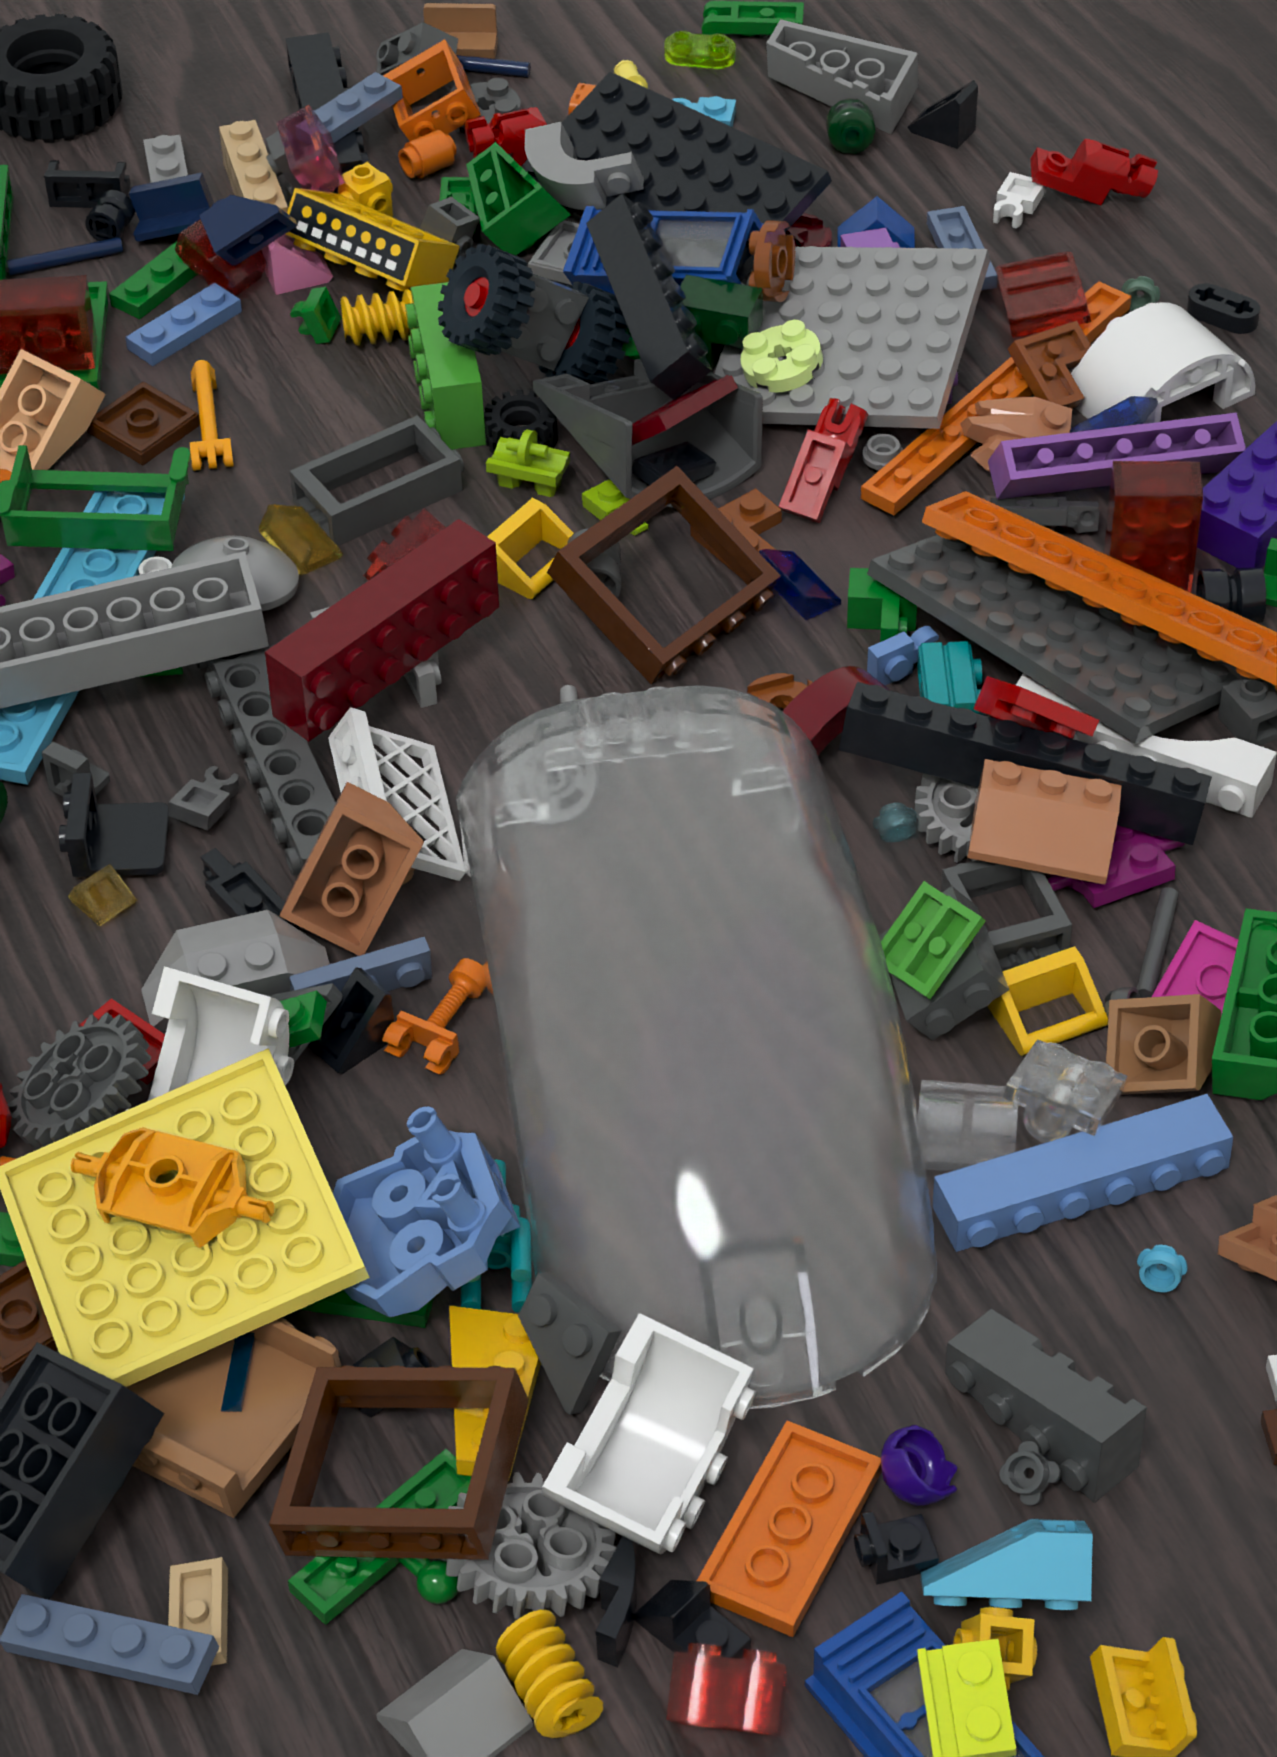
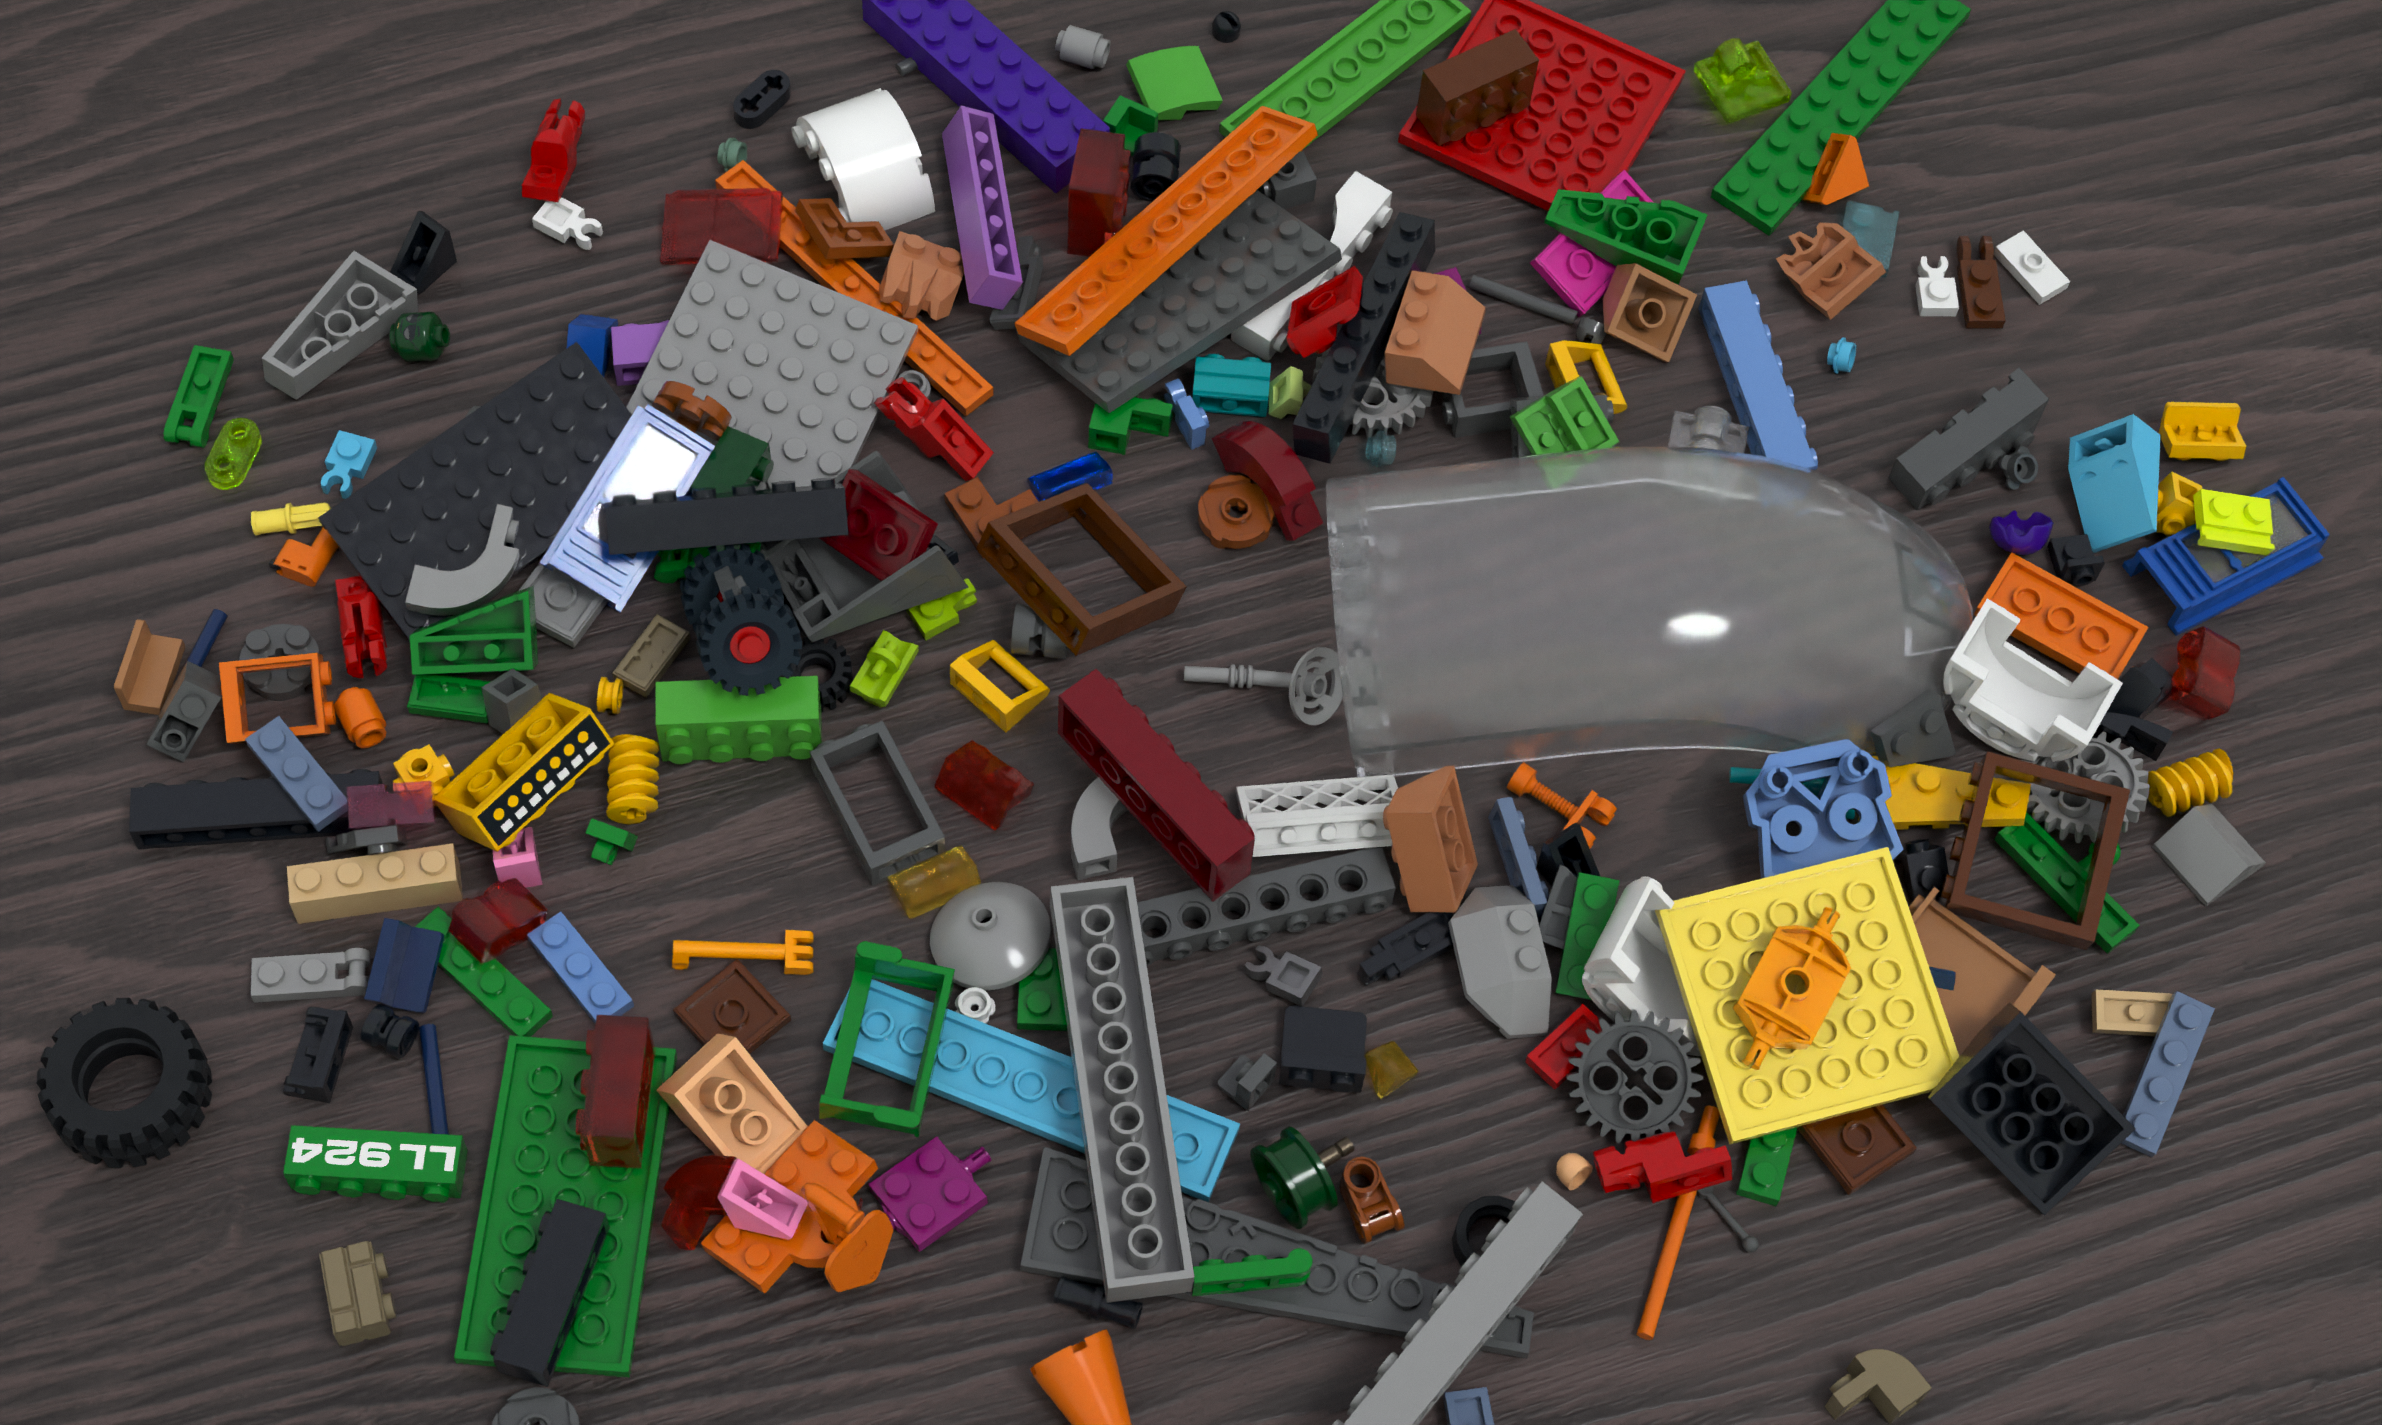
camera: 90 degrees left, 15 degrees up
dark blue slope [199,195,298,266] -> none
yellowish green plate [740,320,823,393] -> none
sand blue plate [927,206,997,290] -> none
clear plate [1003,1039,1128,1143] -> none
clear blue slope [1070,396,1158,433] -> none

